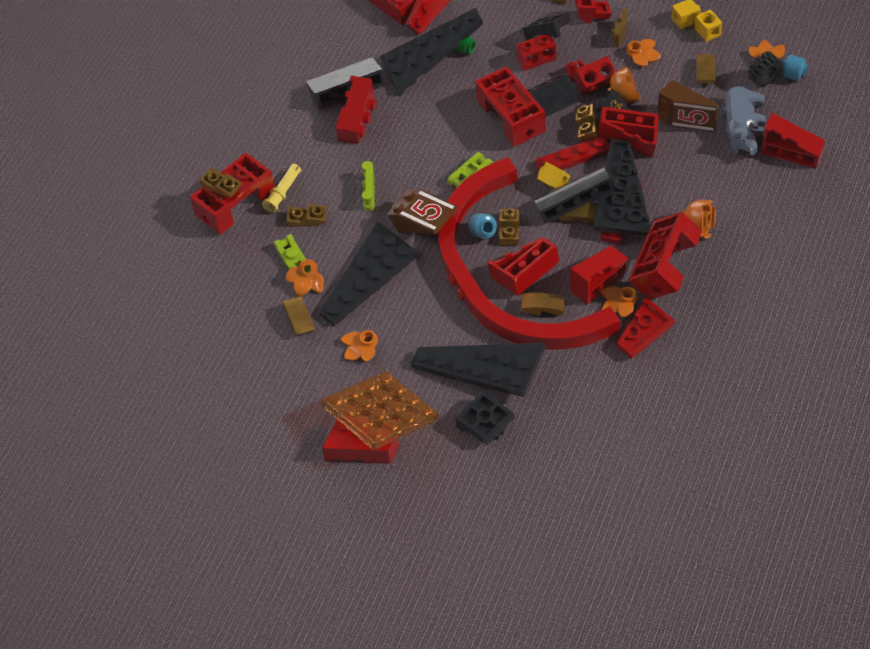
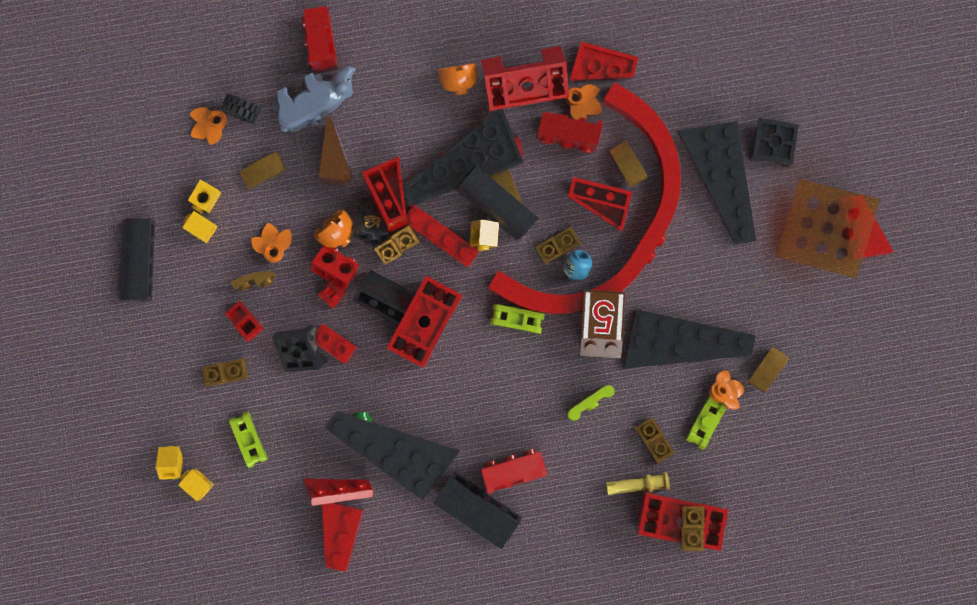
camera: 130 degrees left, 30 degrees up
orange plate [341,330,378,362] -> none
dark azure head [781,55,808,81] -> none

